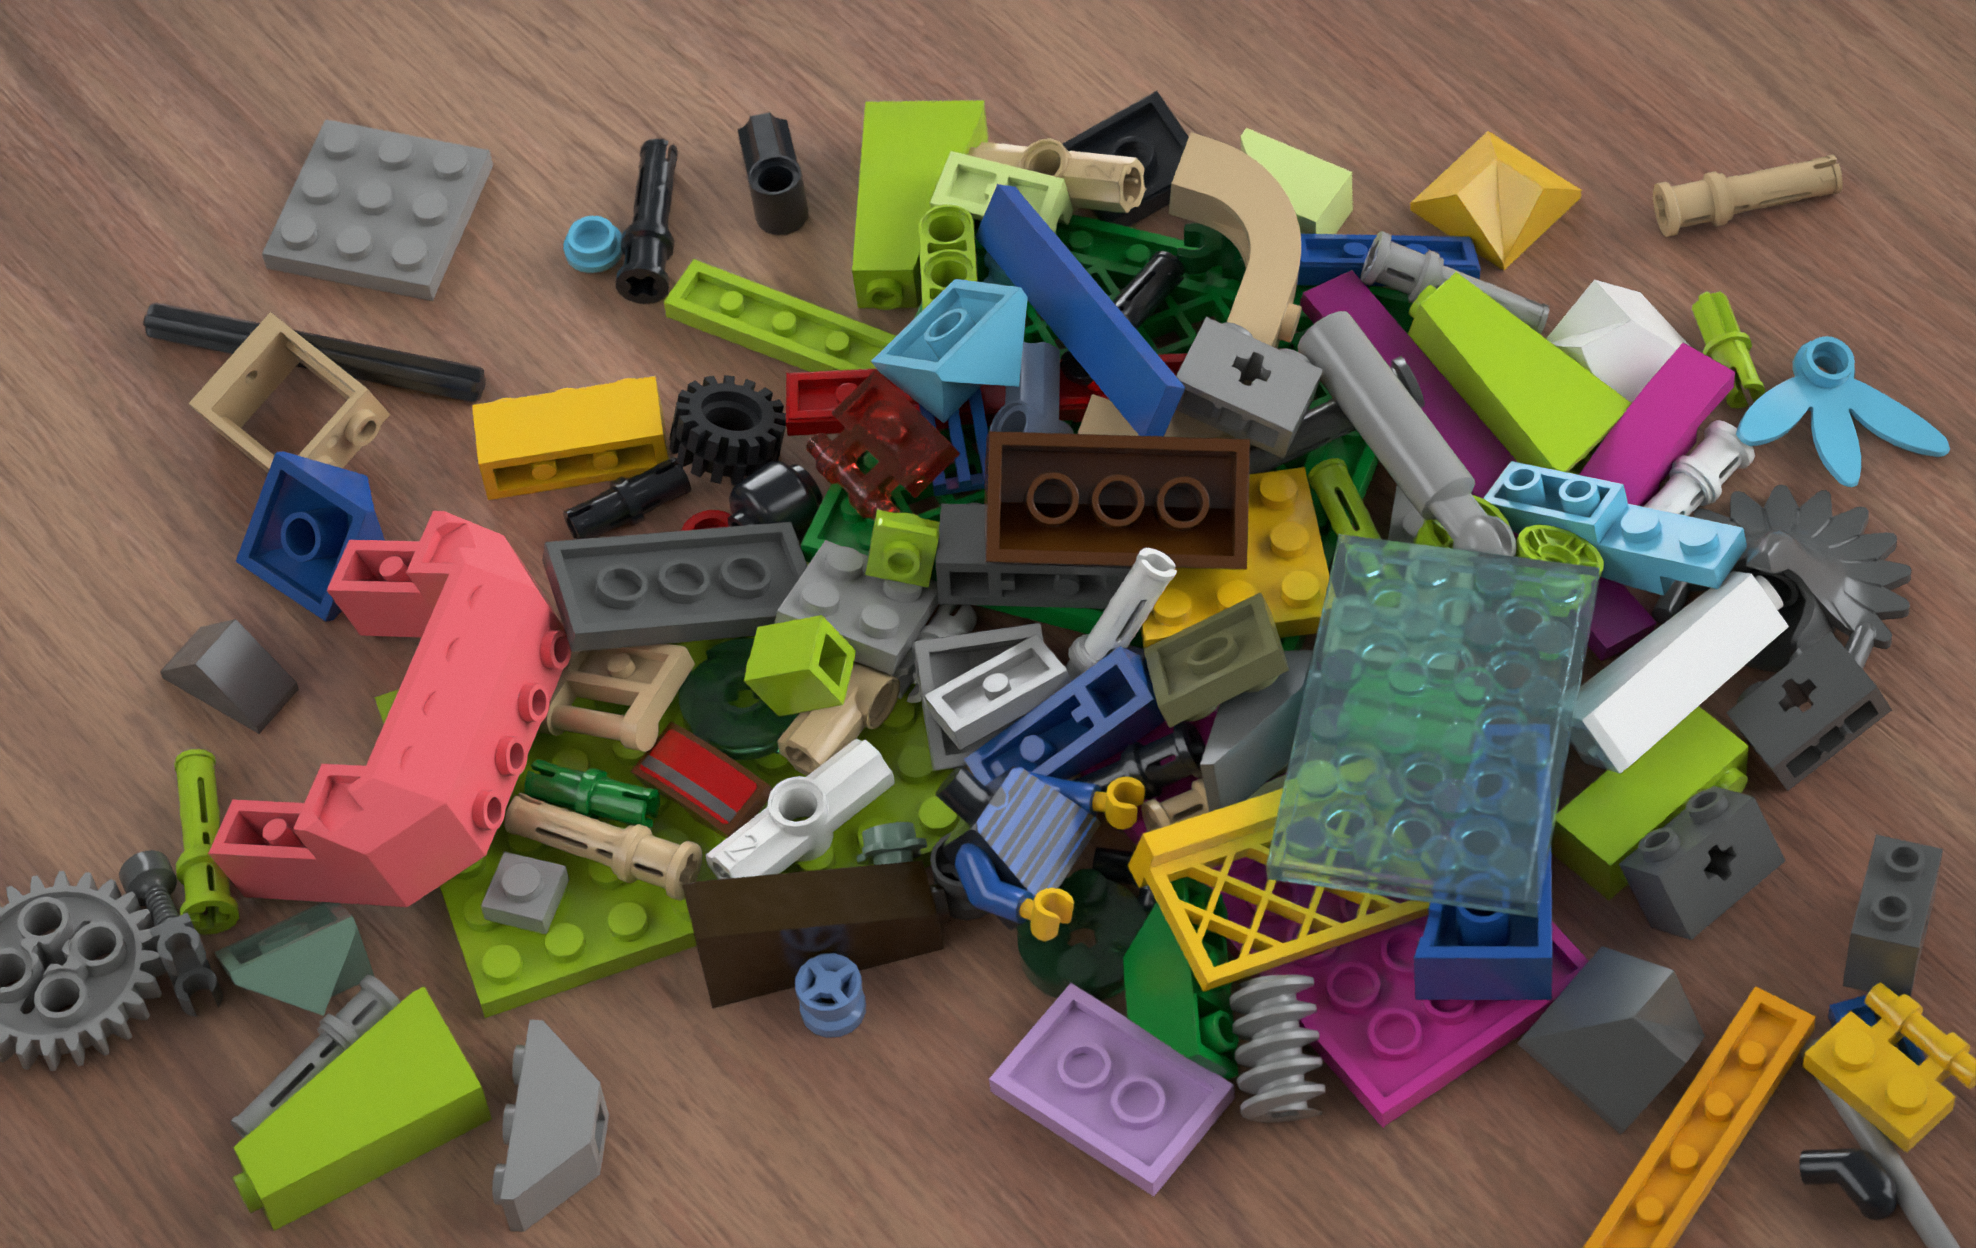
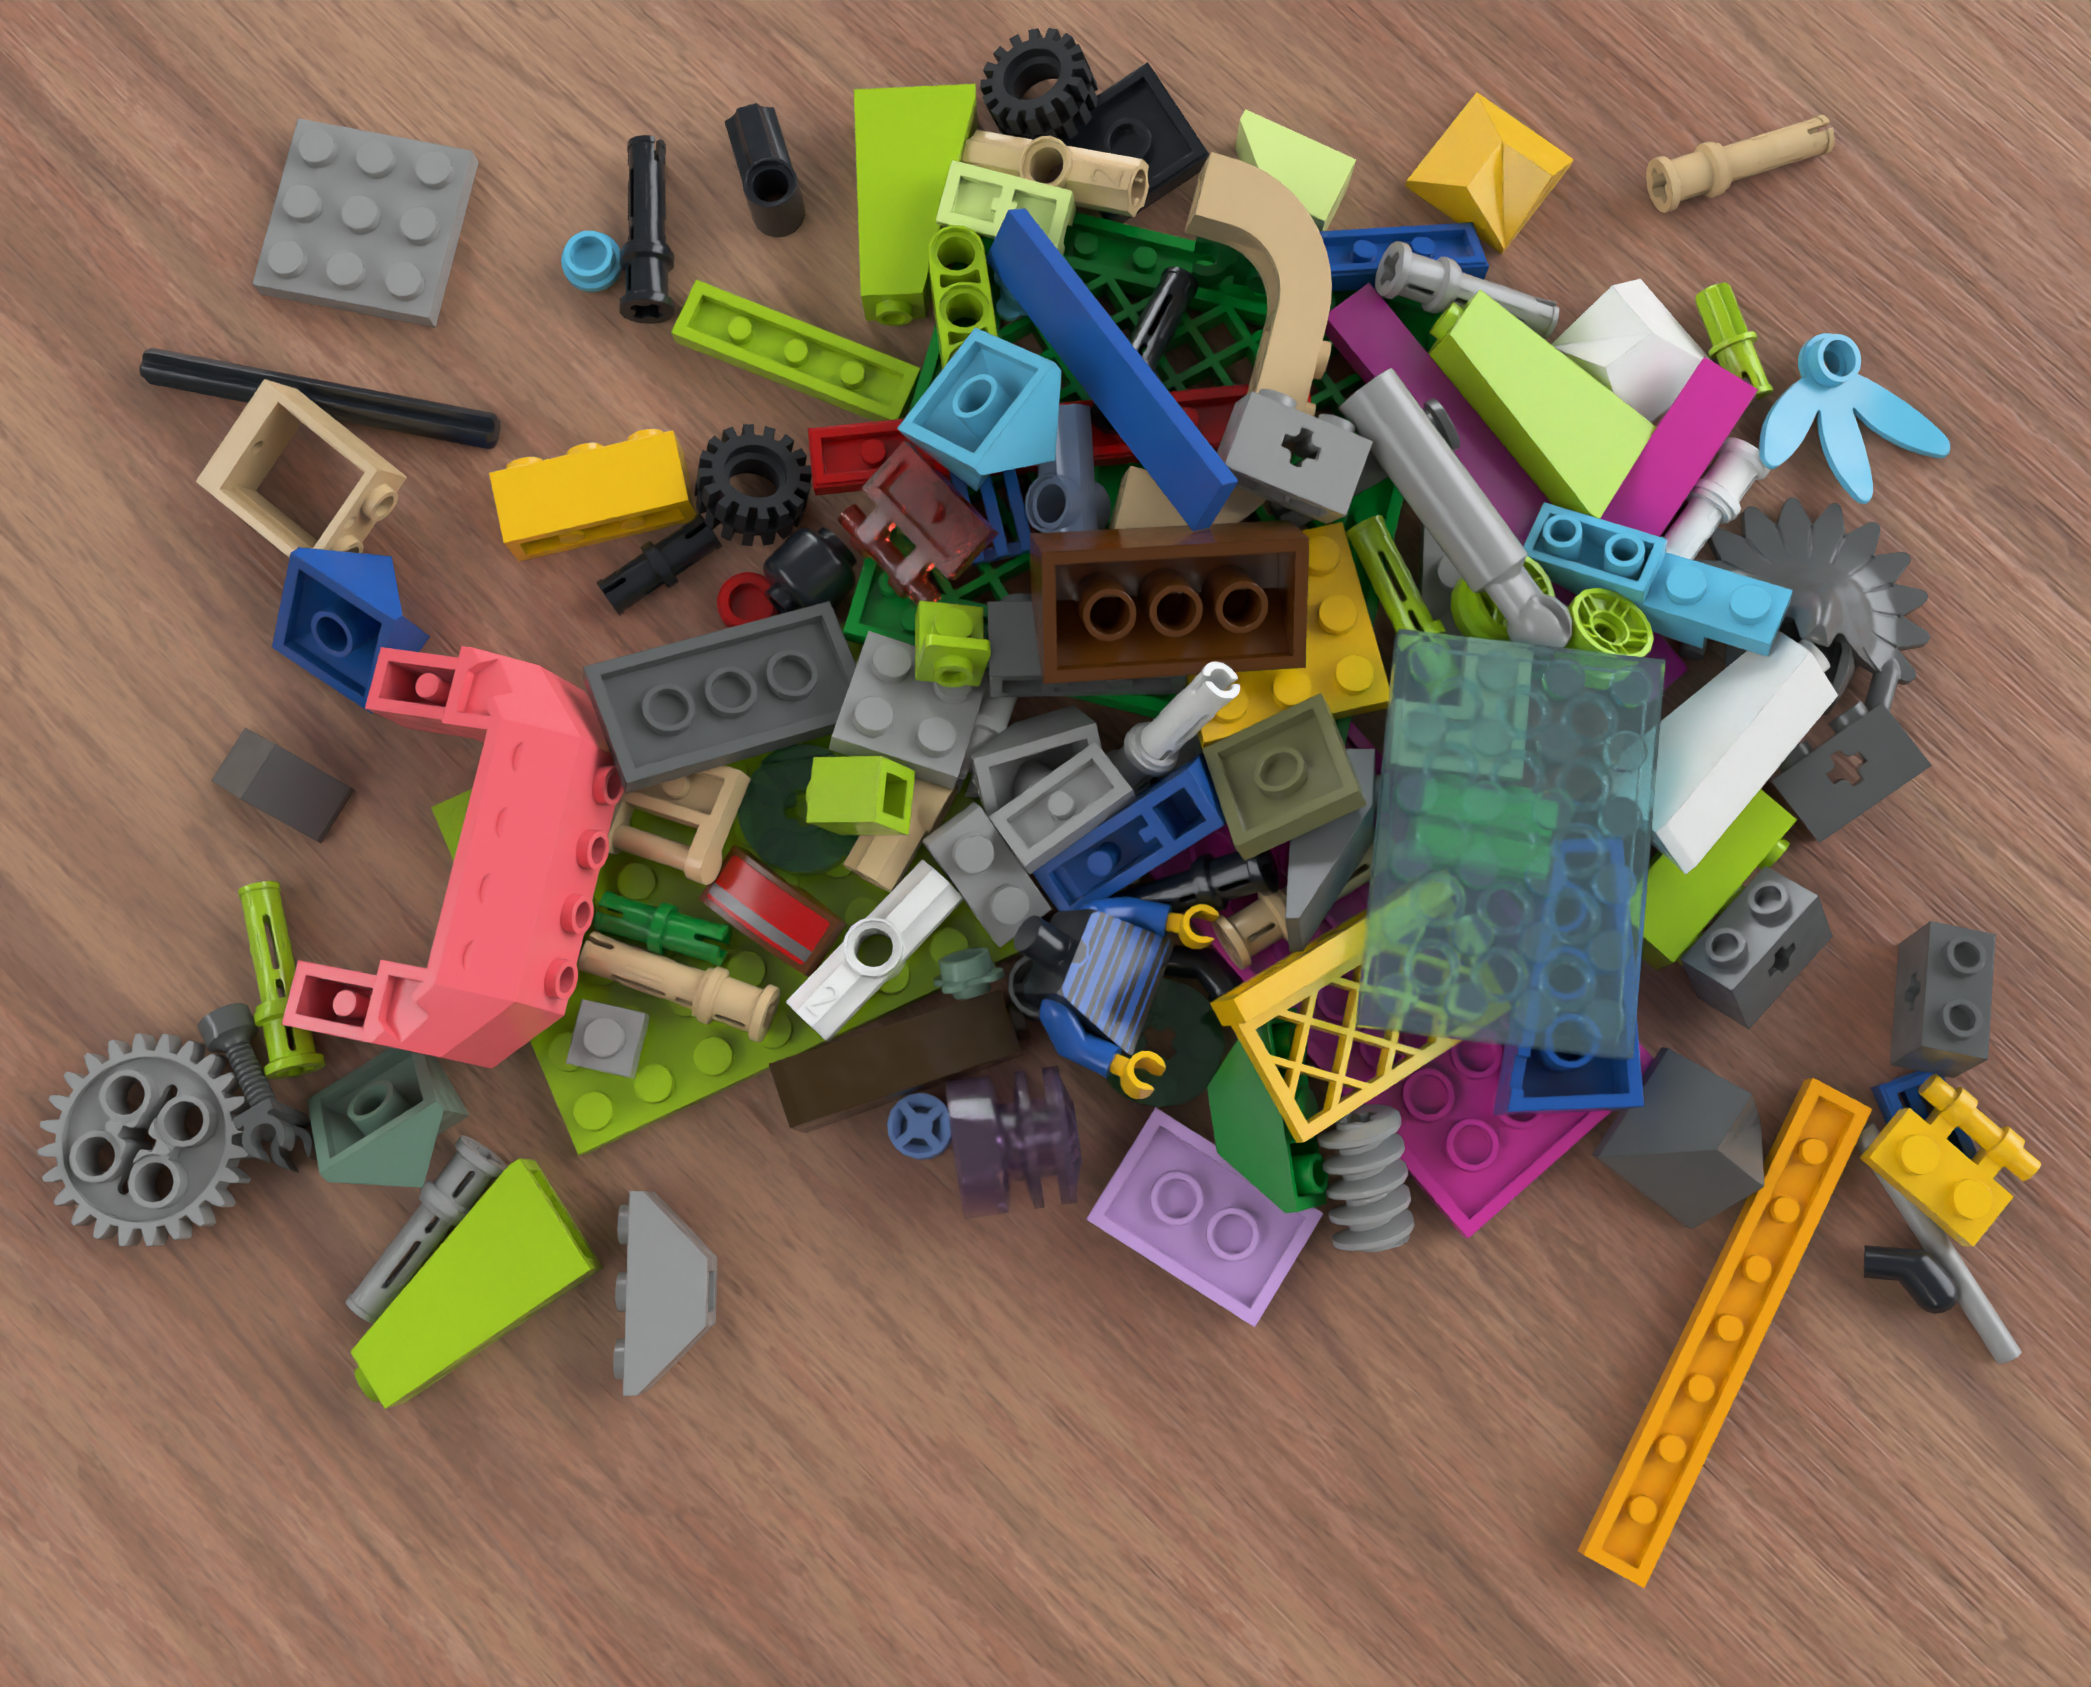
camera: 10 degrees left, 25 degrees up
none -> light grey plate [922,802,1051,948]
none -> clear purple wheel [946,1065,1082,1219]
none -> black tyre [980,28,1098,140]

